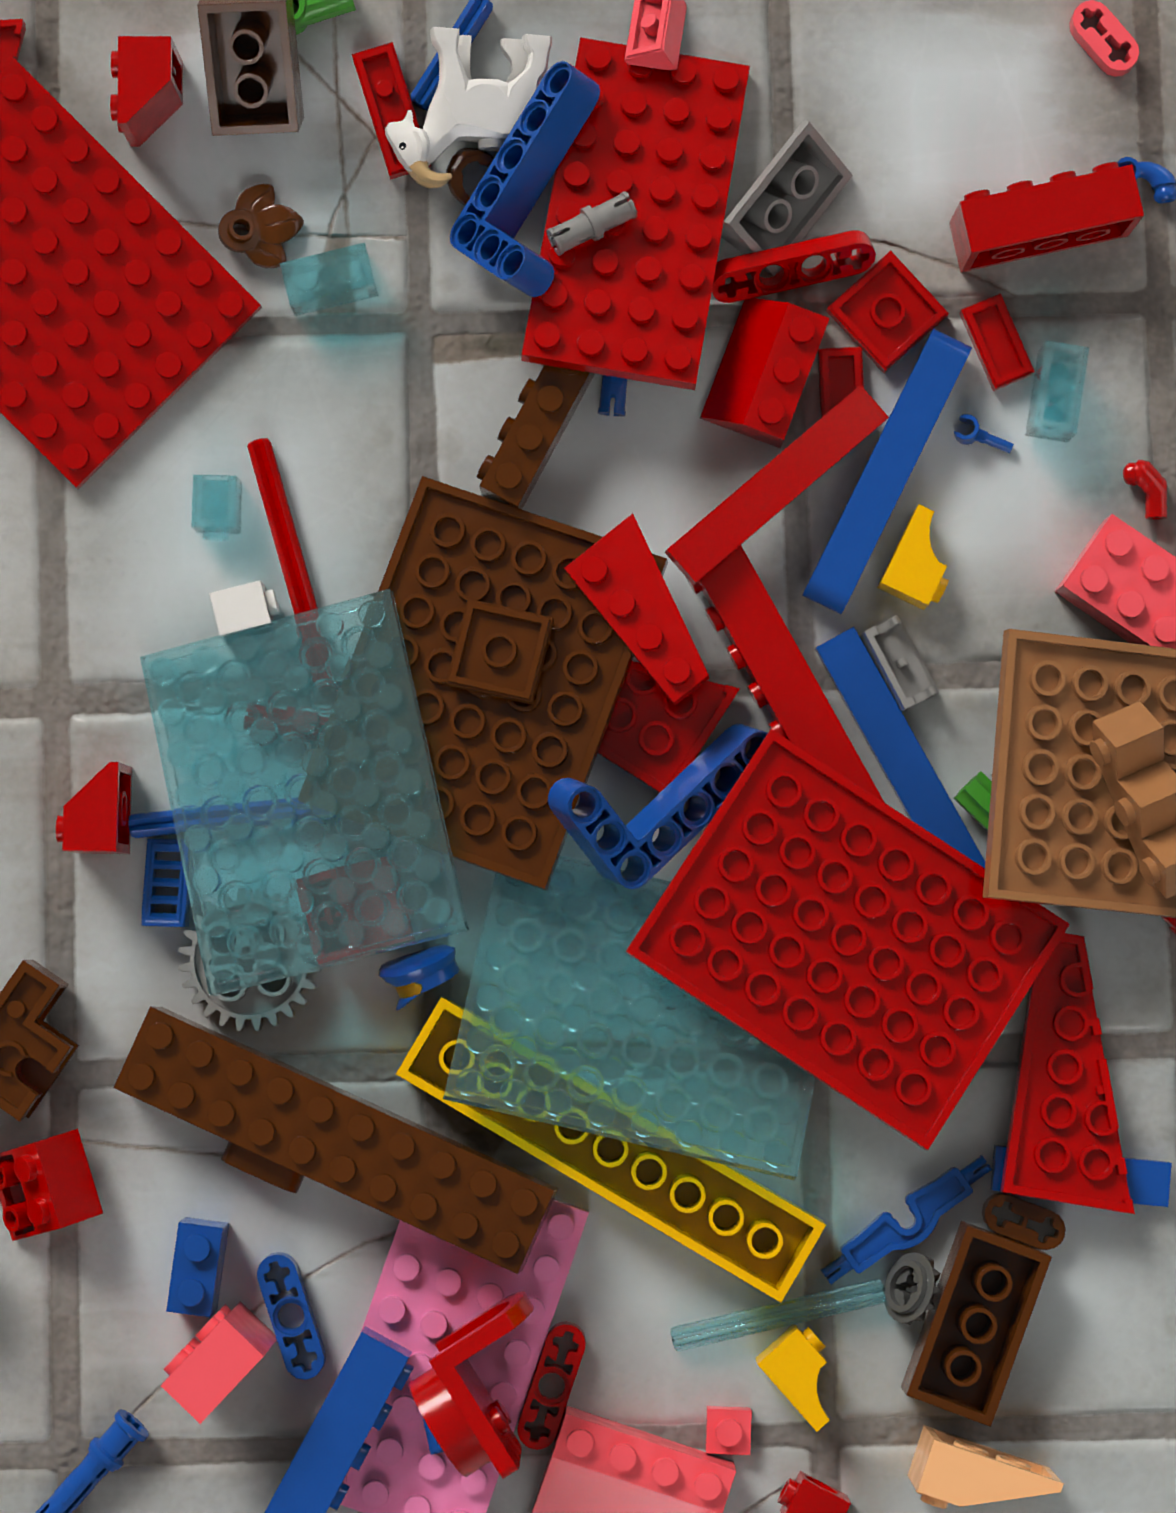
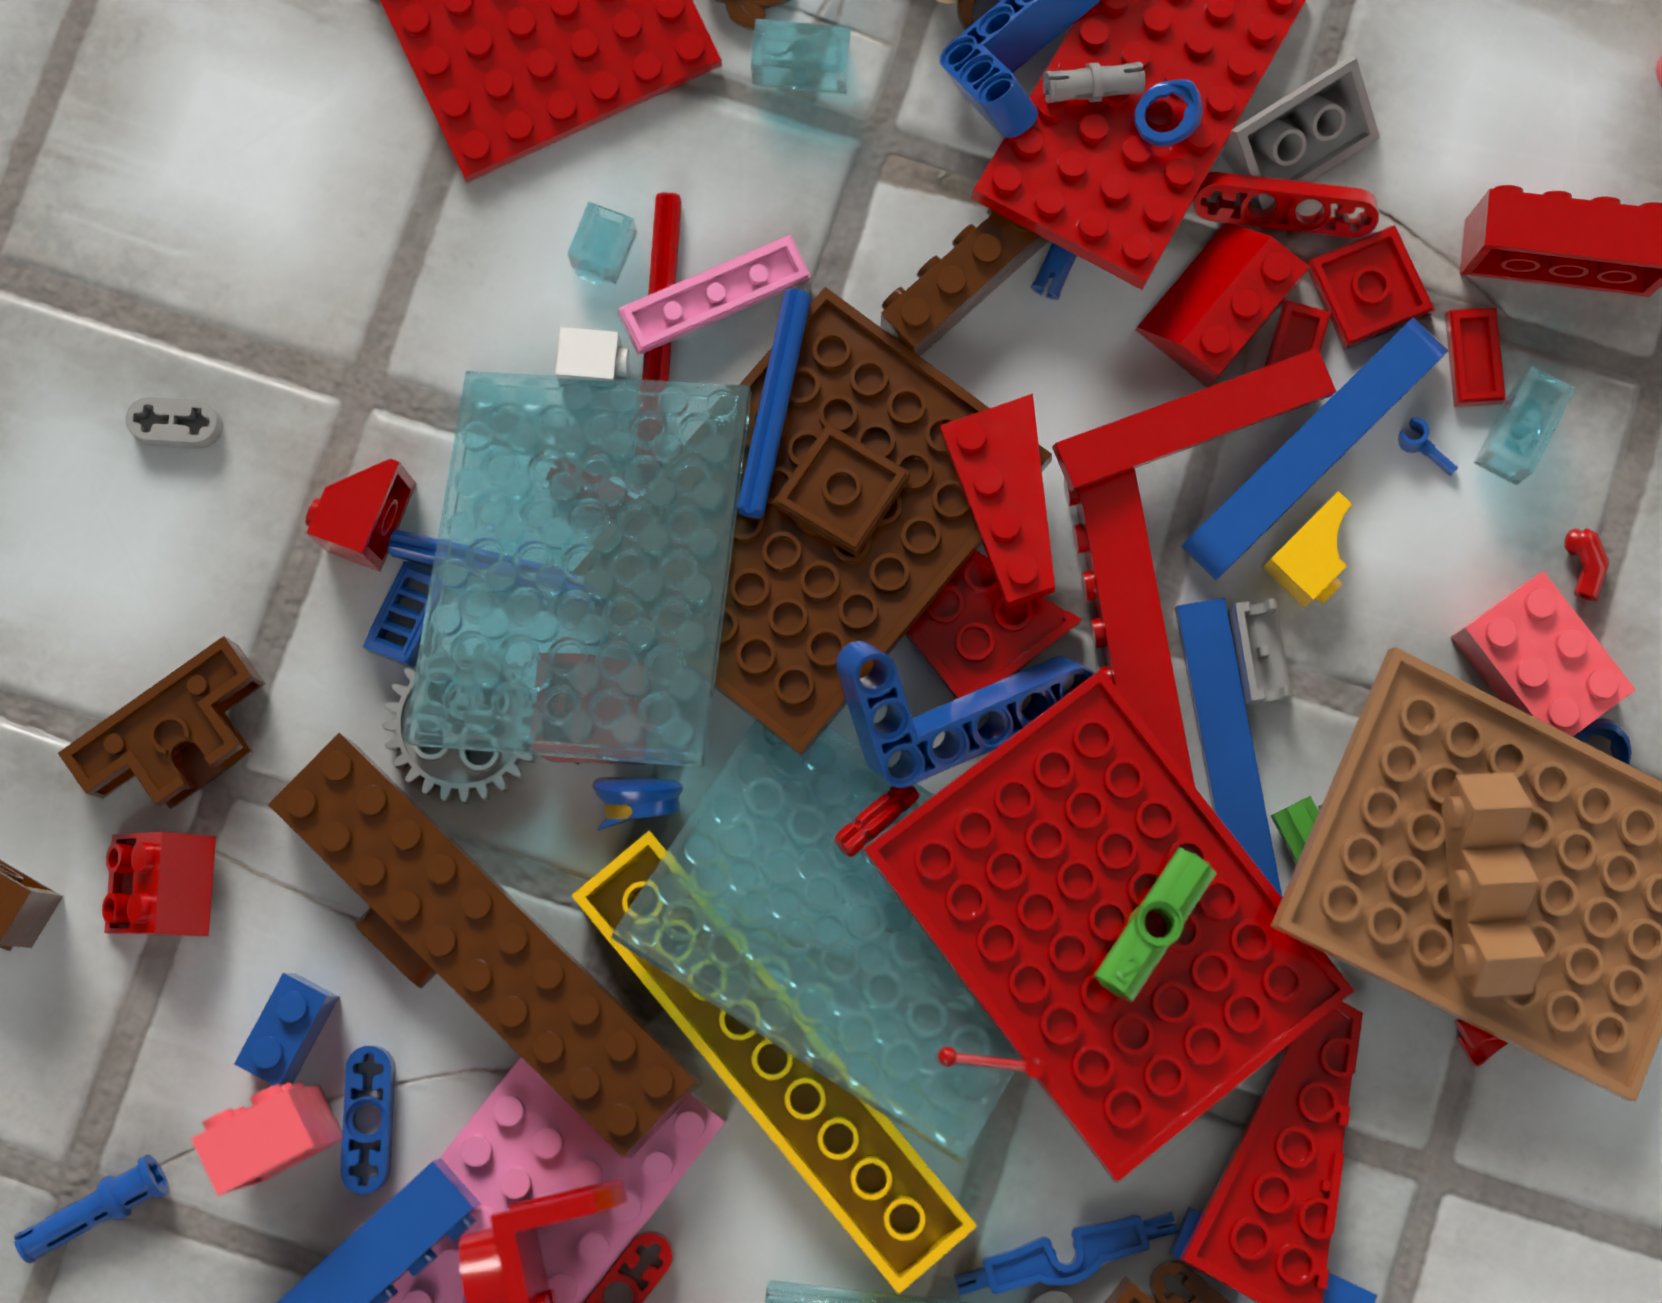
camera: 20 degrees right, 5 degrees down
none -> bright pink tile [617,234,811,355]
none -> blue axle [737,288,810,518]
none -> red axle [834,785,920,857]
none -> red hinge [937,1047,1046,1079]
none -> bright green piece [1093,848,1217,1002]
none -> blue piece [1134,79,1203,147]

